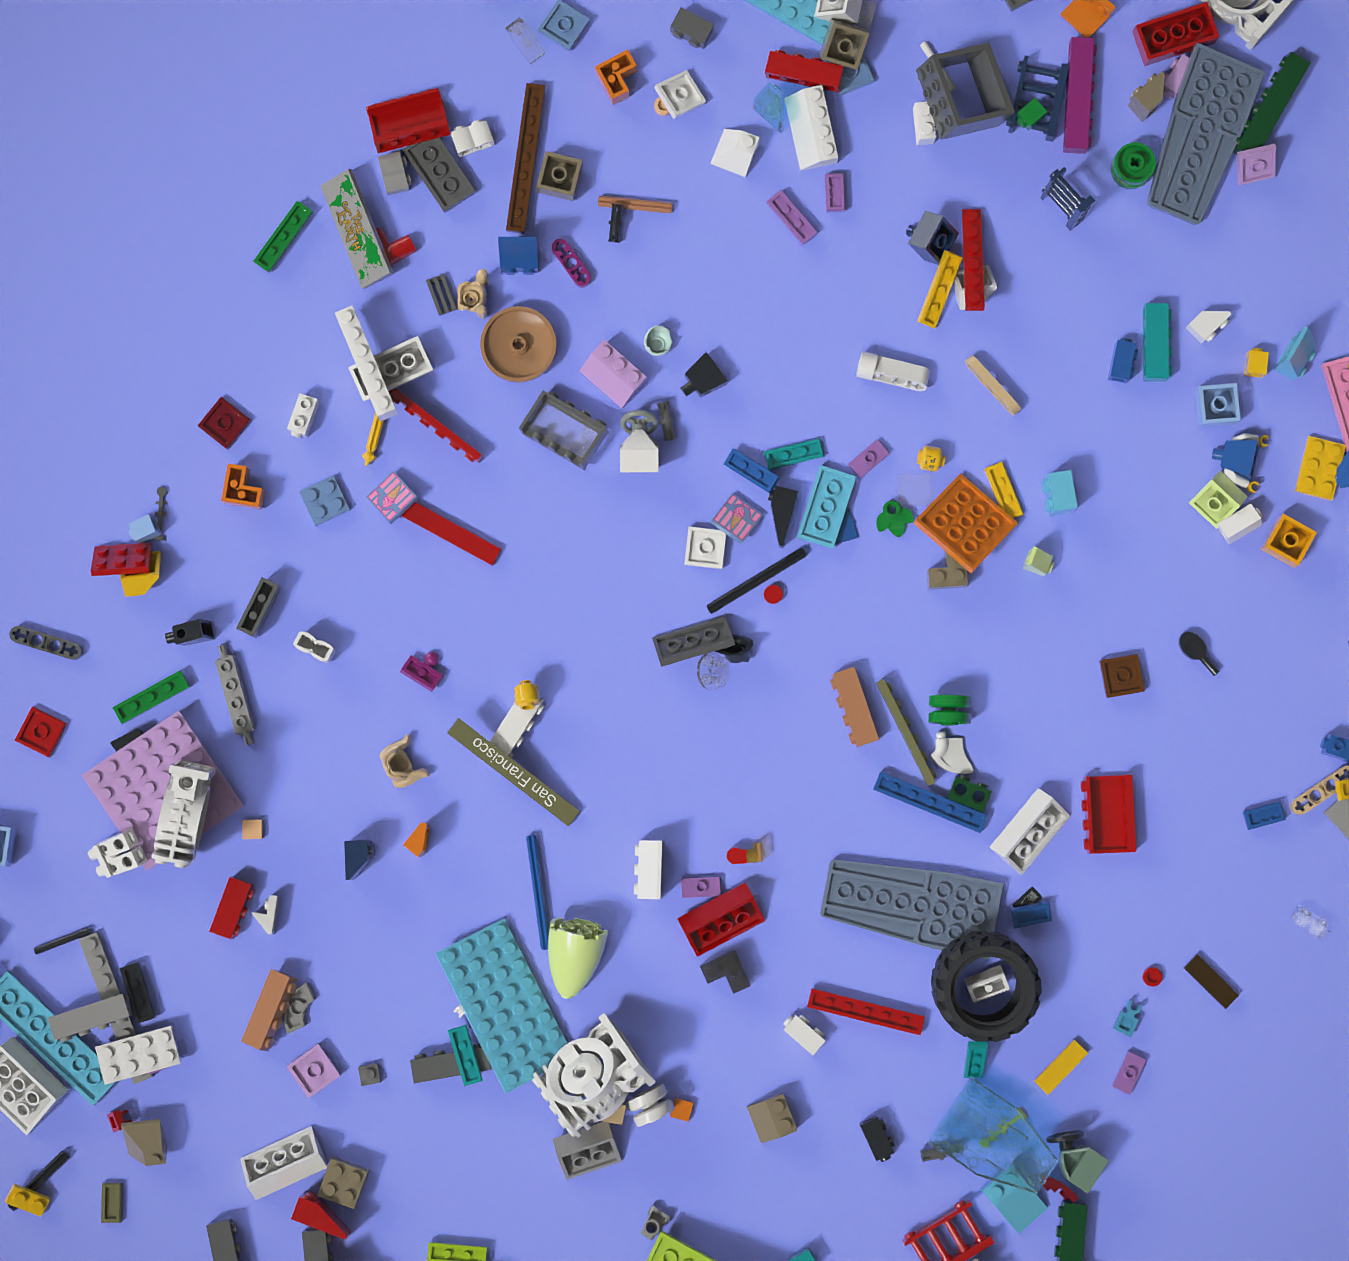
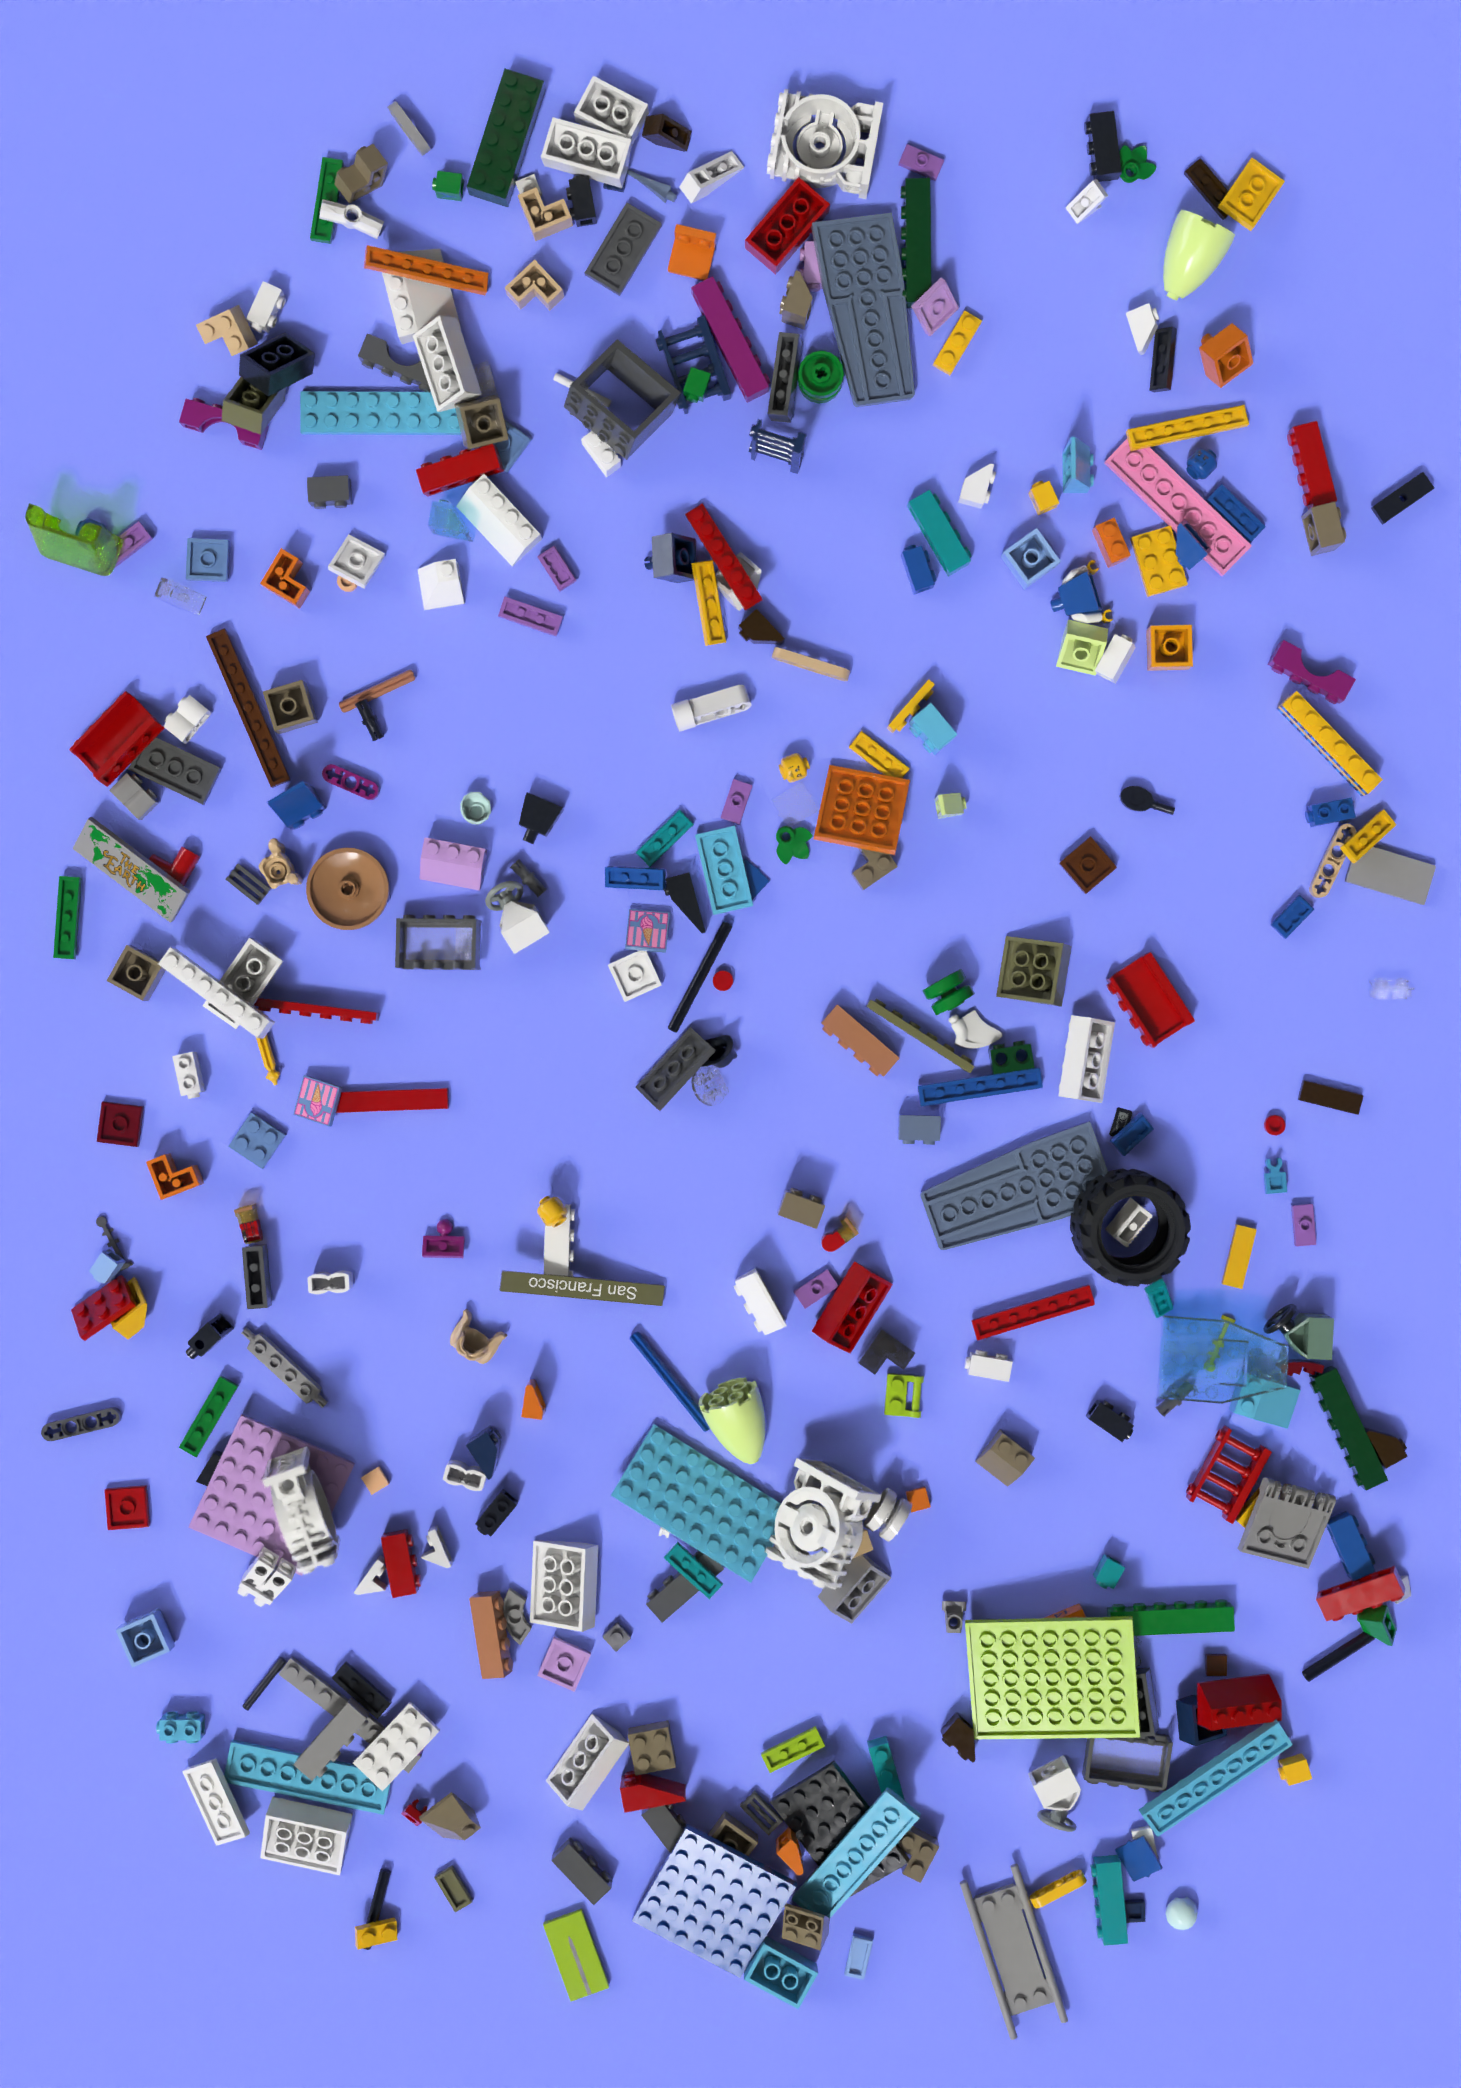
camera: 30 degrees left, 5 degrees up
none -> dark tan brick [106,945,166,1001]
none -> leg [234,1203,263,1245]
none -> white slope [353,1555,388,1595]
none -> white brick [443,1460,487,1491]
none -> black brick [475,1489,519,1537]
none -> white slope [530,1540,598,1632]
none -> dark brown slope [738,608,785,645]
none -> dark grey brick [767,332,803,423]
none -> dark tan brick [777,1187,825,1229]
none -> lime plate [884,1373,924,1418]
none -> yellow plate [887,679,935,733]
none -> medium lavender plate [898,144,944,181]
none -> sand blue brick [898,1115,941,1145]
none -> yellow plate [933,310,982,376]
none -> olive slope [996,936,1072,1007]
none -> orange brick [1092,517,1131,568]

